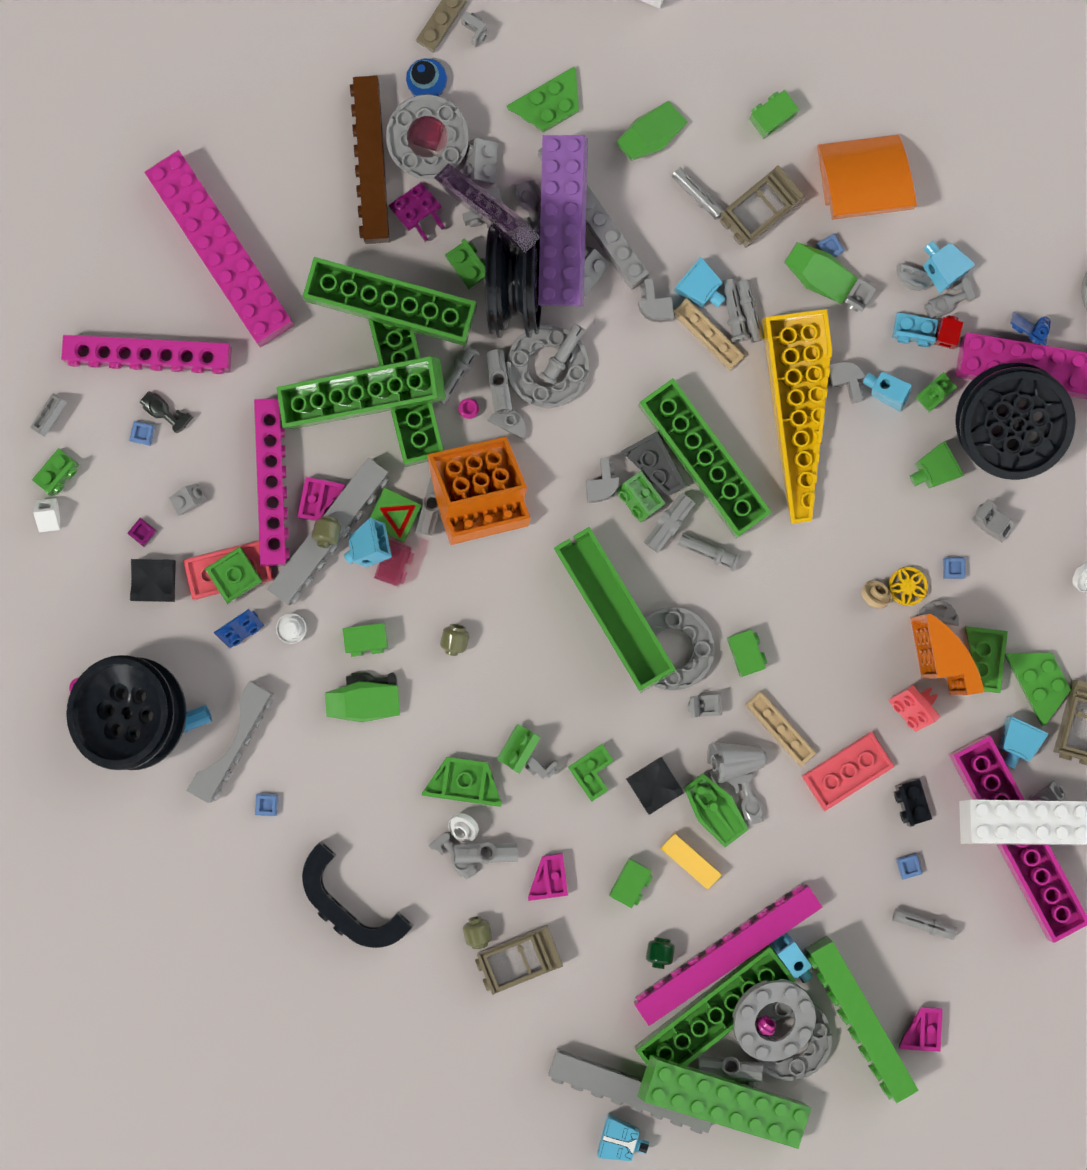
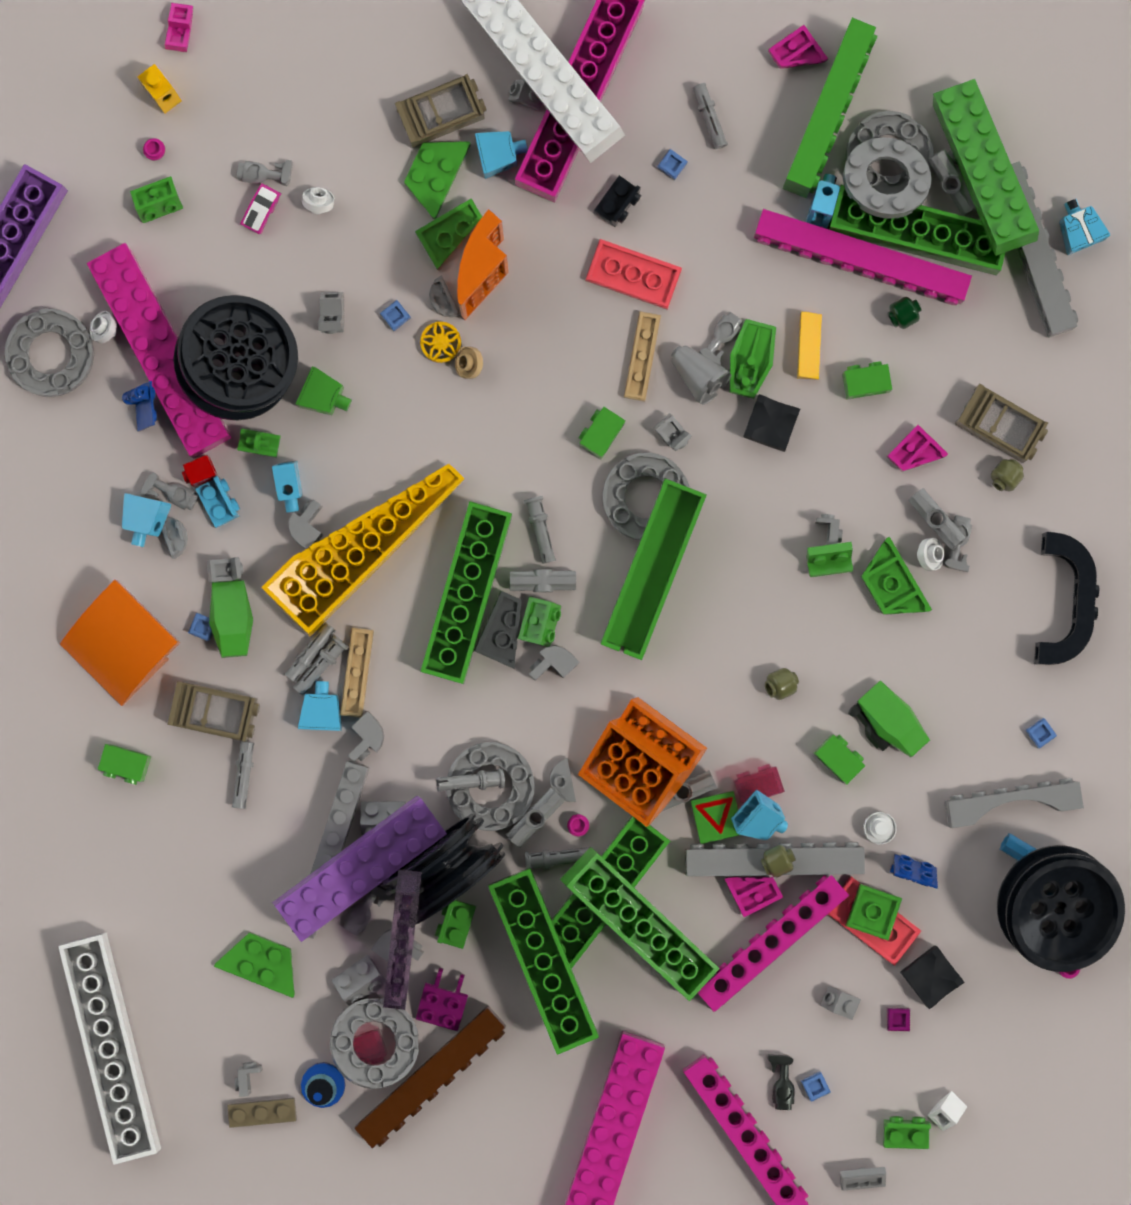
camera: 130 degrees left, 0 degrees up
bright green plate [568,744,614,802] -> none
bright green piece [616,101,687,161] -> none
dark pink plate [756,1015,776,1035] -> none
coral plate [888,685,941,732] -> none

